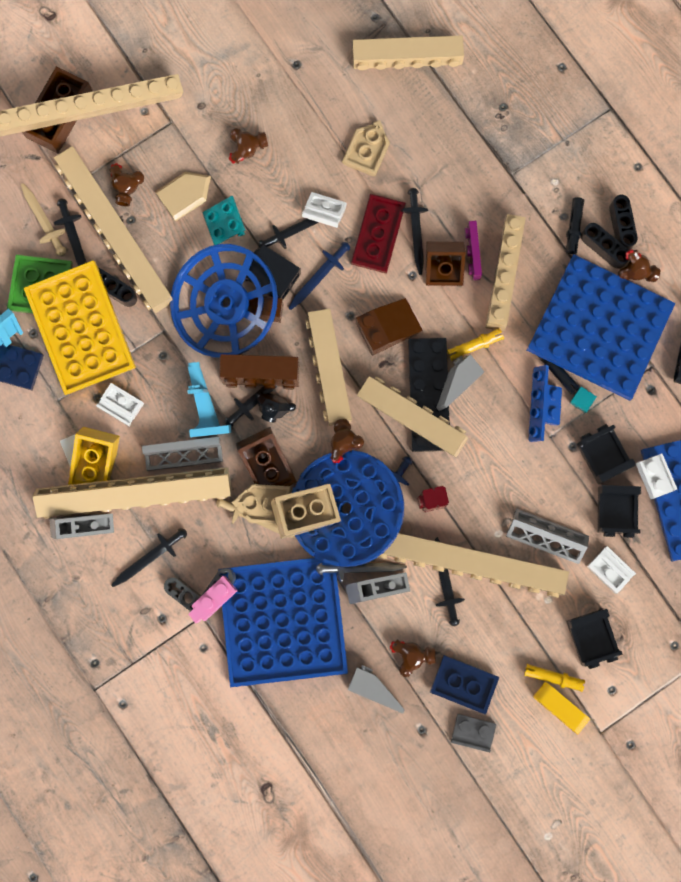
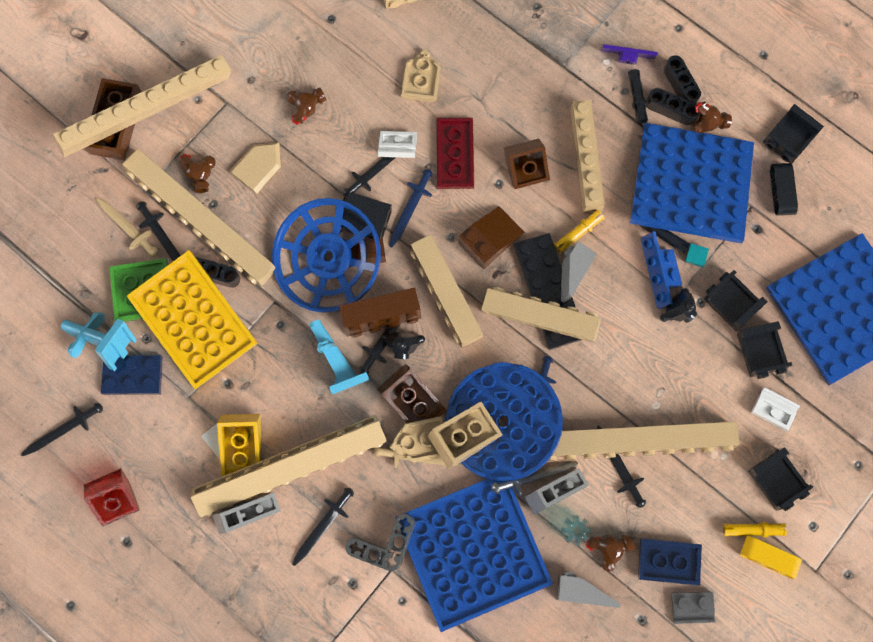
camera: 15 degrees left, 5 degrees down
white plate [96,383,144,427] -> none
light grey fence [142,437,223,471] -> none
bright pink hinge [188,576,238,624] -> none
teal hinge [202,196,246,245] -> none
reddish brown animal [330,419,364,463] -> none
black sword [401,188,428,275] -> none
dark red brick [417,486,449,513] -> none
magenta plate [464,220,482,281] -> none
light grey fence [506,508,589,564] -> none
white plate [636,454,677,499] -> none
none -> clear light blue piece [561,515,591,546]
none -> dark purple piece [601,44,658,65]
none -> black rock [660,288,697,323]

